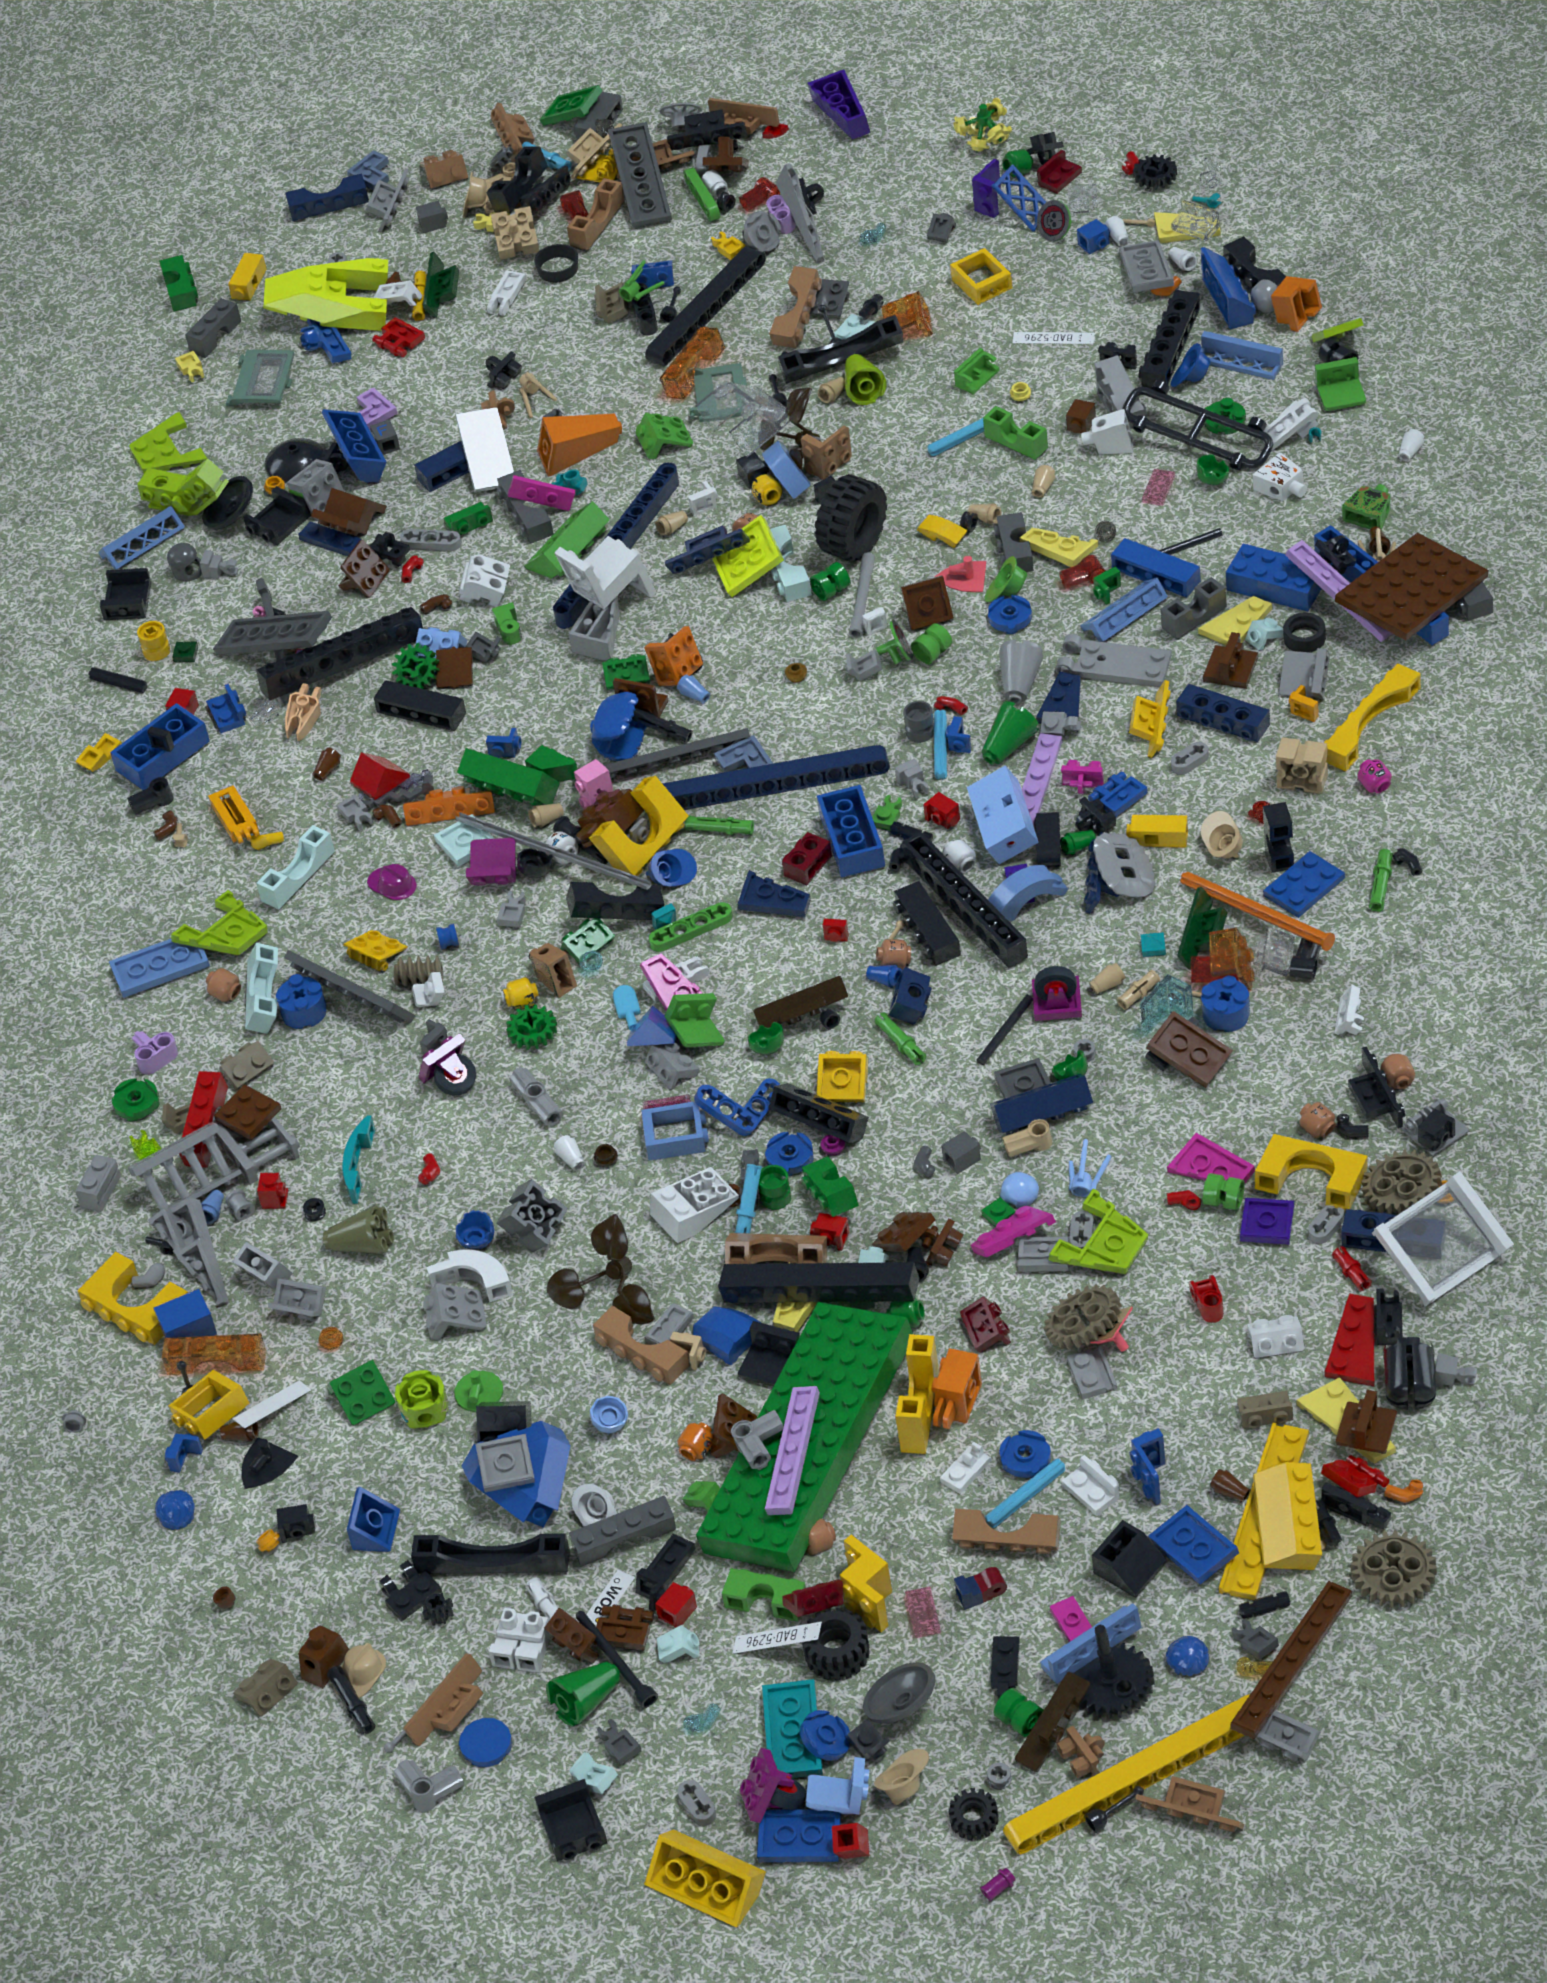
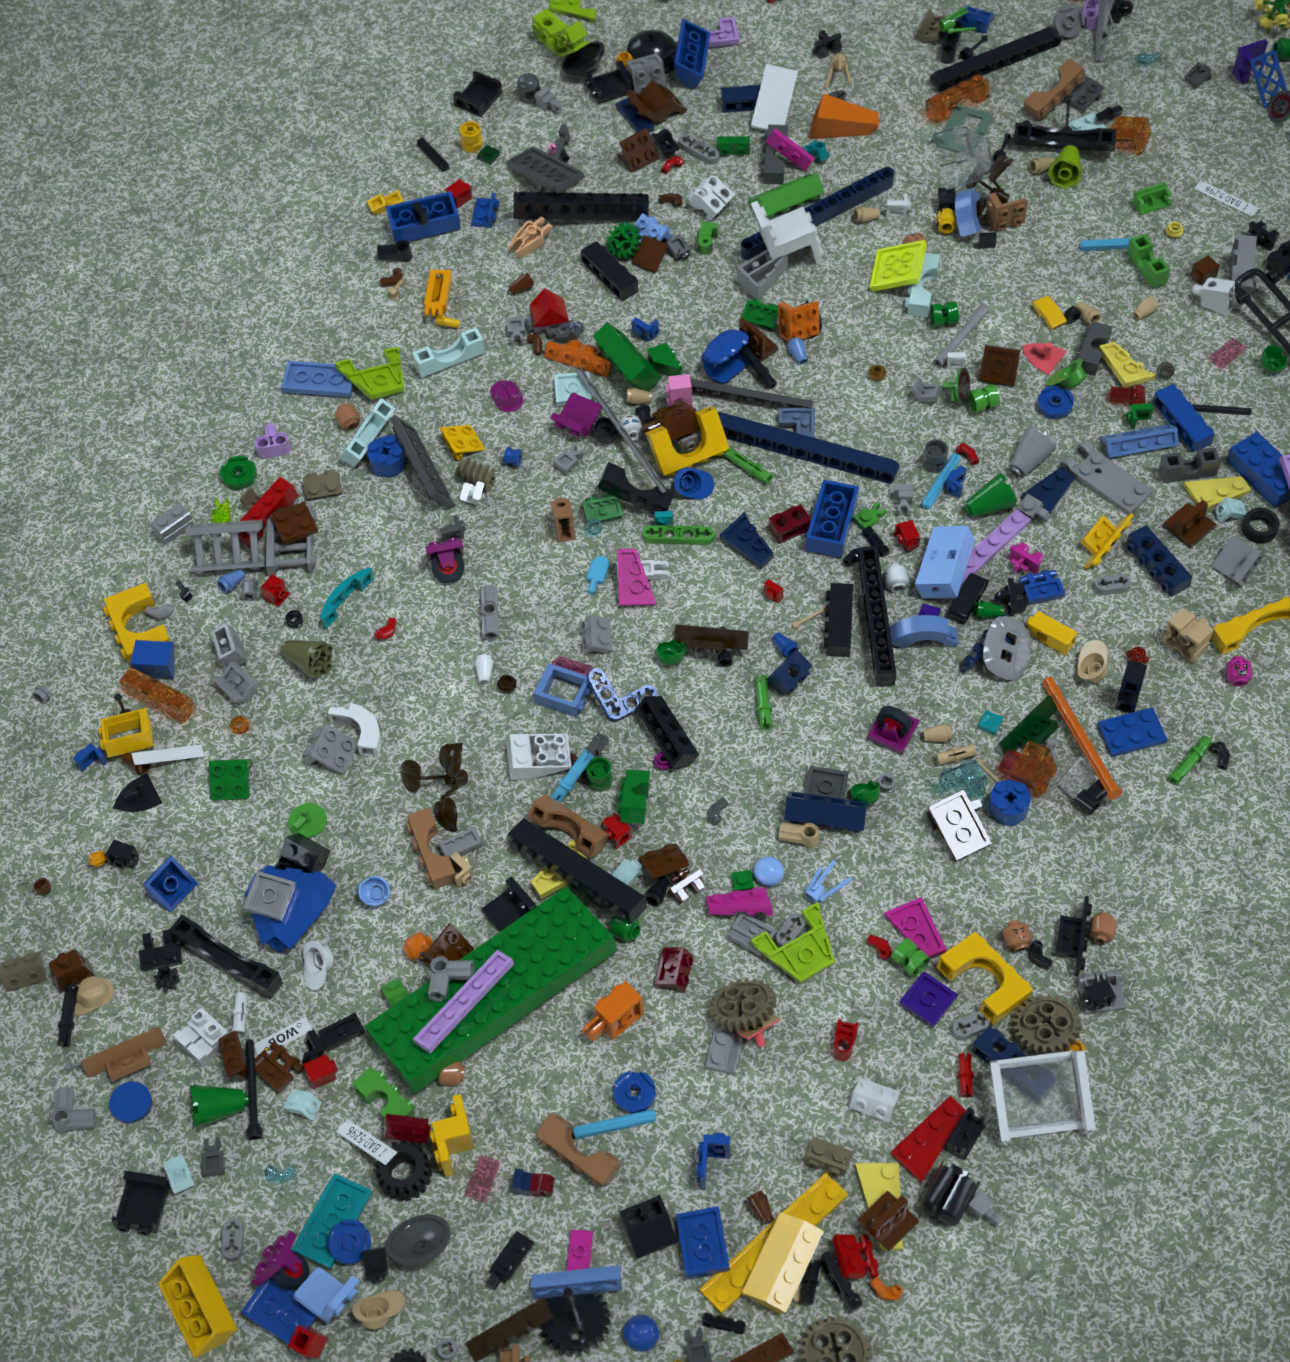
camera: 25 degrees right, 10 degrees up
medium blue fence [98,506,185,570] -> none
light grey wedge [148,1198,229,1306] -> none
blue hair [155,1490,195,1530] -> none
dark grey brick [370,419,400,455] -> none
lime brick [395,1370,449,1429] -> none
blue hair [456,1210,494,1250] -> none
medium nougat hips [481,390,515,430] -> none
dark grey brick [496,1179,568,1252] -> none
yellow head [503,977,539,1011] -> none
green gear [506,1004,557,1050] -> none
dark grey arch [569,1495,676,1567] -> none
blue slope [627,1005,677,1046] -> none
bright green bracket [635,413,693,459] -> none
bright green bracket [664,993,725,1047] -> none
dark blue bracket [665,525,750,574] -> none
blue slope [693,1306,761,1366] -> none
yellow plate [711,231,746,260] -> none
blue plate [765,1132,814,1177] -> none
black tyre [814,474,887,562] -> none
yellow plate [817,1051,868,1102] -> none
nougat head [876,939,911,969] -> none
yellow arch [895,1334,939,1454] -> none
white plate [940,1442,992,1494] -> none
dark grey brick [941,1131,981,1174] -> none
yellow window [950,248,1012,305] -> none
black bar [976,994,1033,1065] -> none
green wheel [994,1688,1044,1737] -> none
white bracket [1062,1455,1120,1516] -> none
light orange bracket [1289,685,1319,722] -> none
white plate [1334,985,1364,1035] -> none

